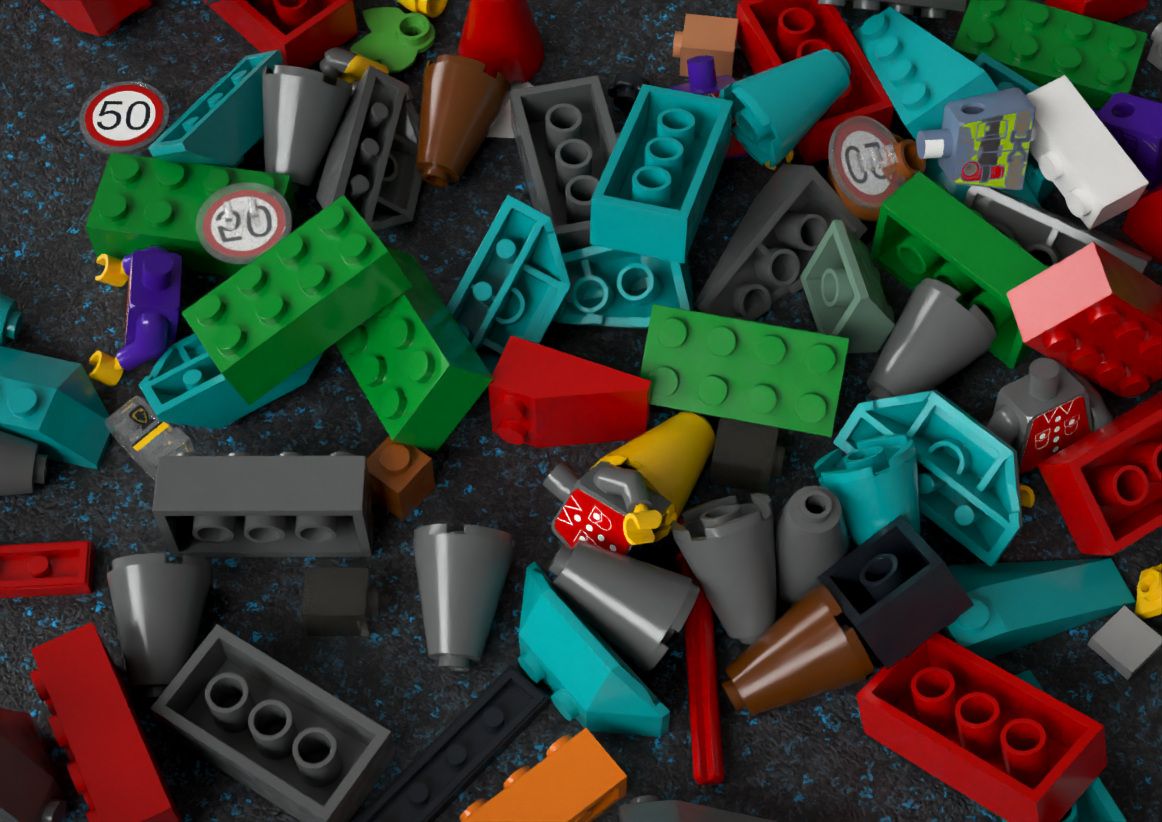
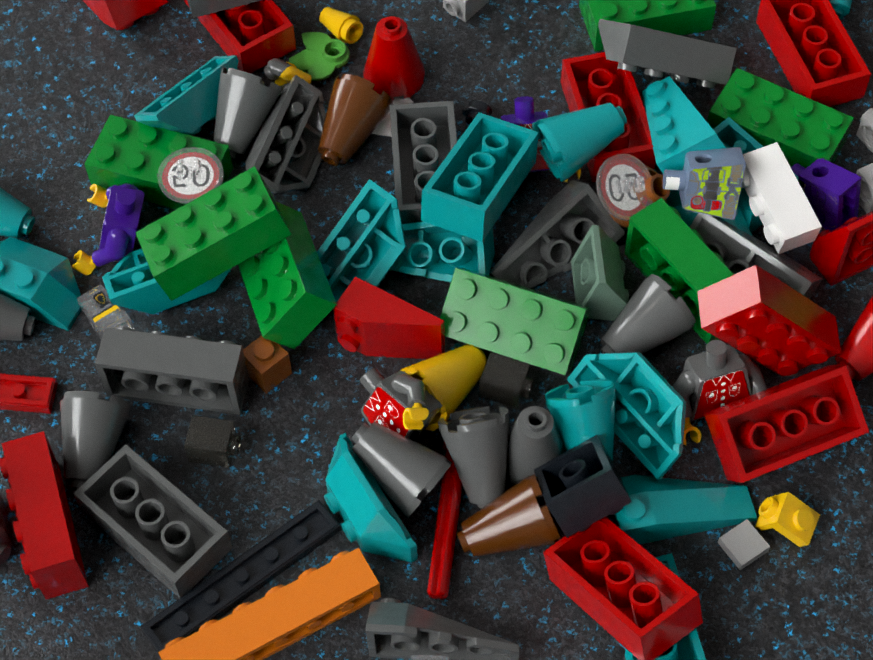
camera: 10 degrees right, 0 degrees up
piece [79,81,170,155] -> none
dark grey cone [412,523,515,671] -> none
nougat brick [672,14,738,77] -> none

